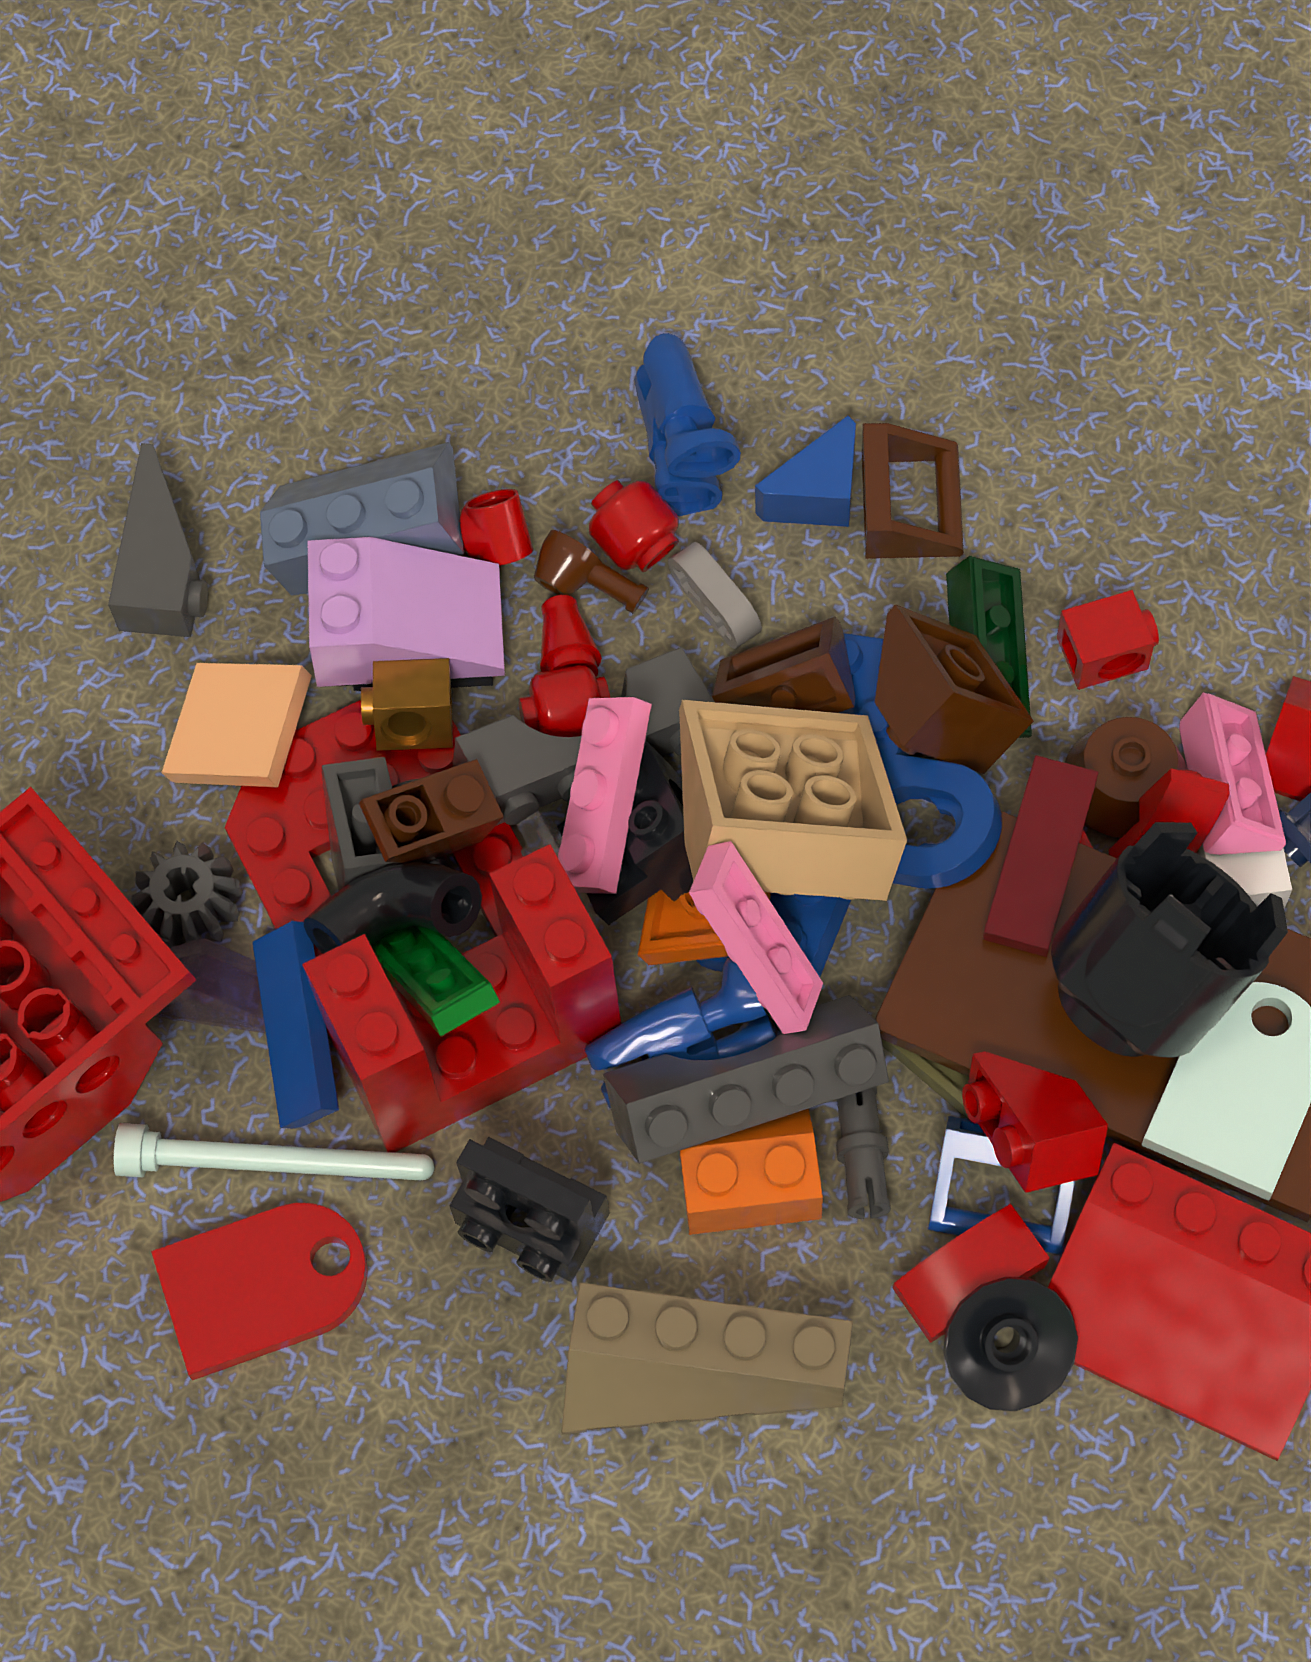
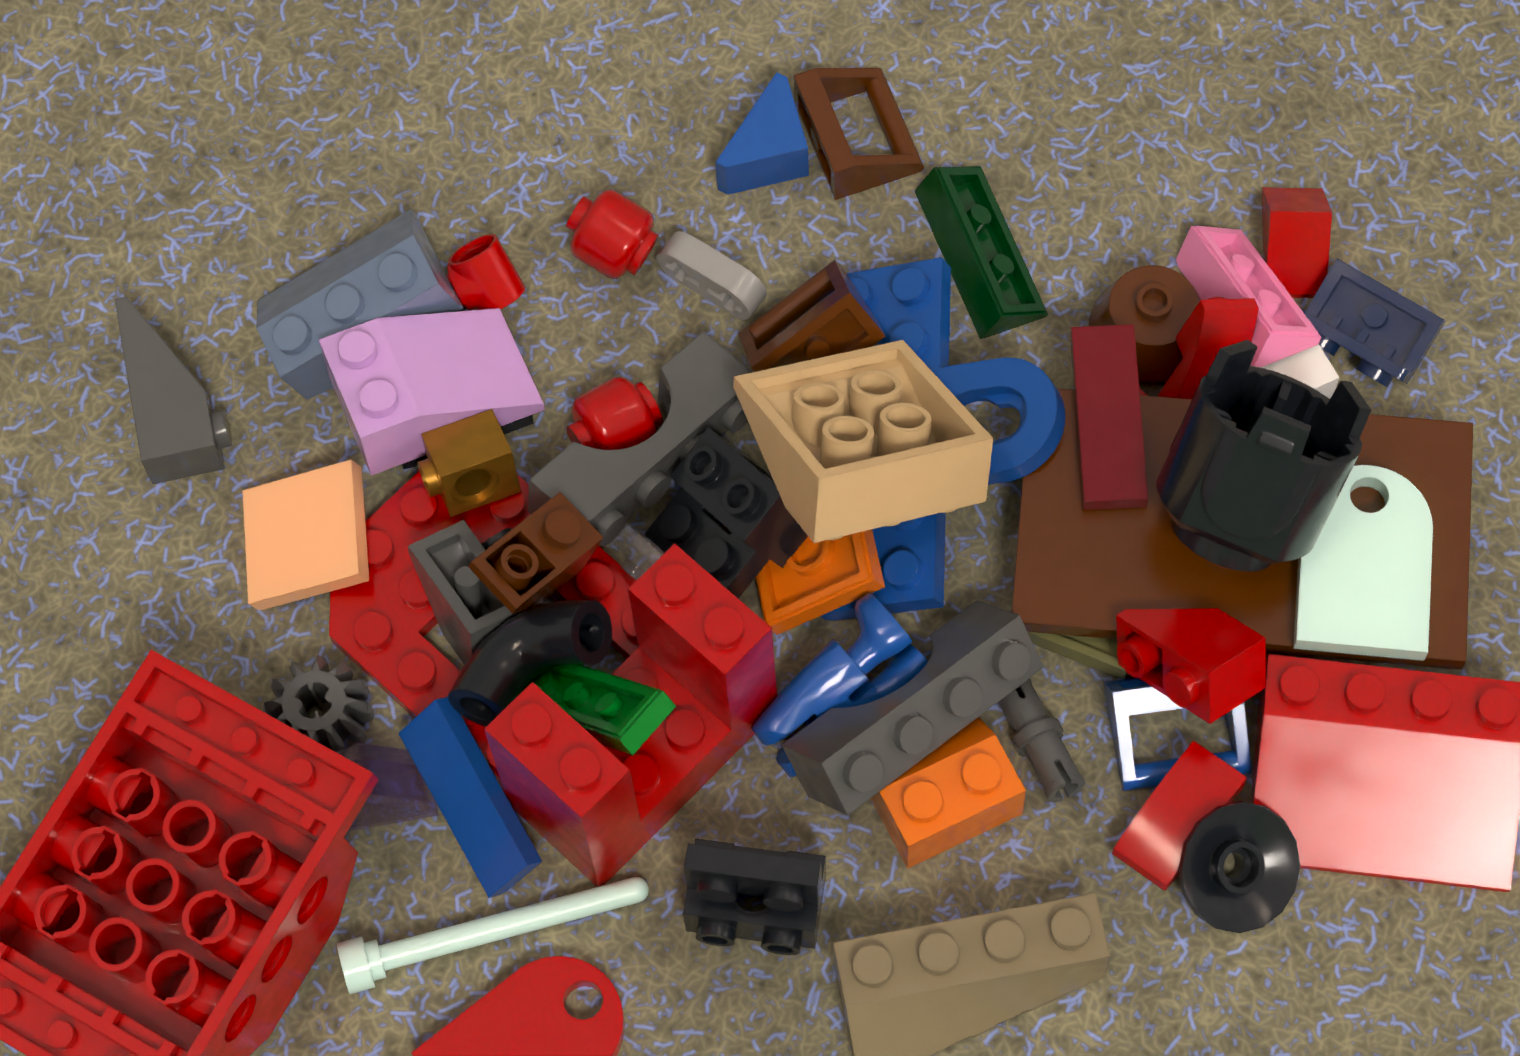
camera: 20 degrees left, 0 degrees up
reddish brown bar [534,530,649,614] -> none
red cone [540,595,602,677] -> none
bright pink plate [558,697,652,894] -> none
blue piece [634,333,741,516] -> none
bright pink plate [689,841,823,1034] -> none
reddish brown slope [875,604,1034,774] -> none
red brick [1057,590,1159,690] -> none

